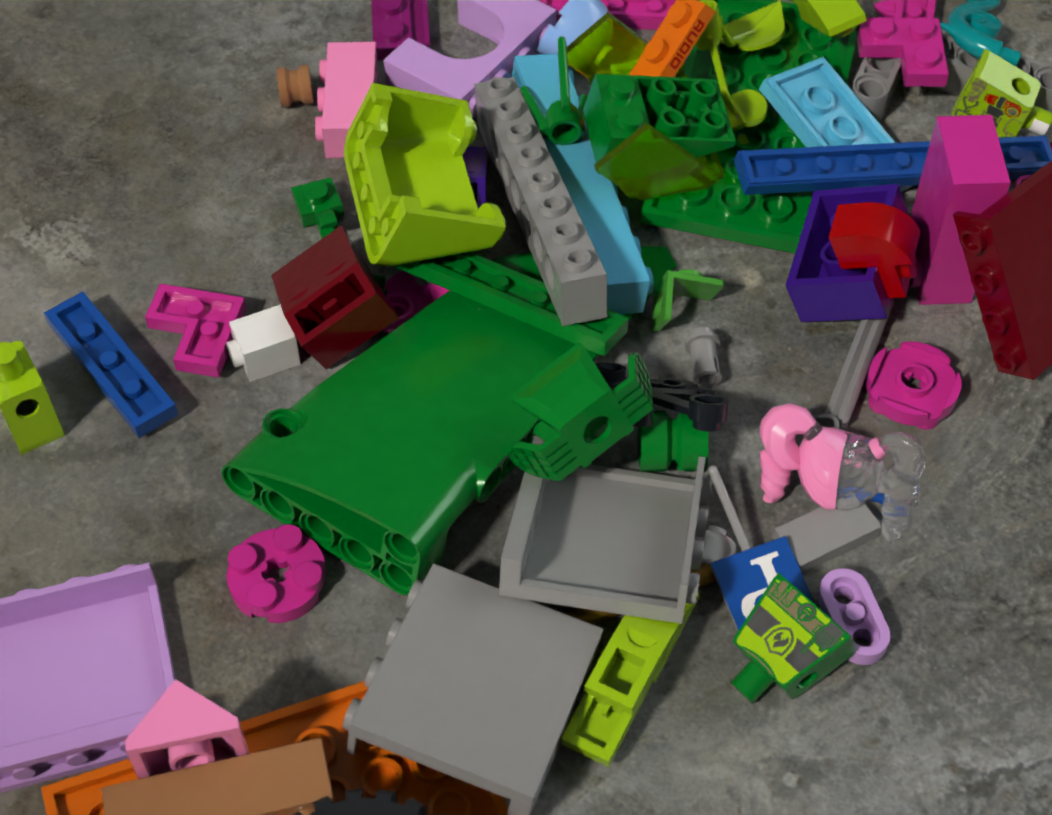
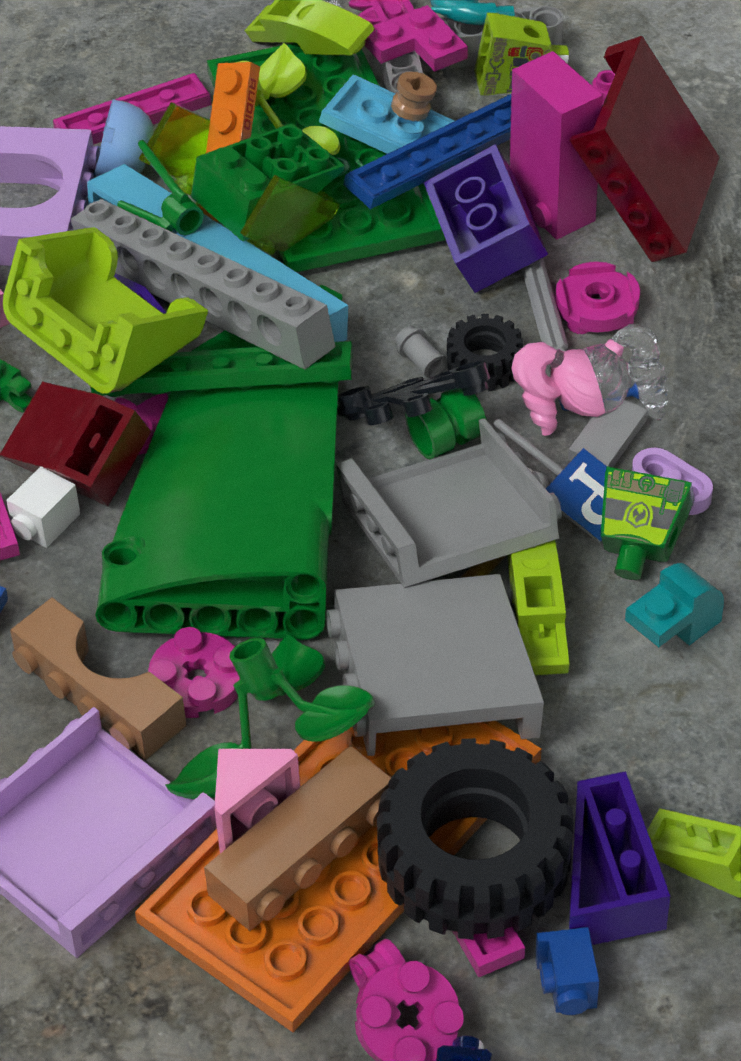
camera: 30 degrees left, 5 degrees down
green piece [508,343,653,481] -> none
bright green bracket [651,269,724,332] -> none
red brick [829,202,921,298] -> none
none -> medium nougat arch [10,597,187,760]
none -> green plant [165,634,375,799]
none -> medium nougat wheel [391,72,437,121]
none -> black tyre [446,314,523,392]
none -> teal brick [625,563,724,648]

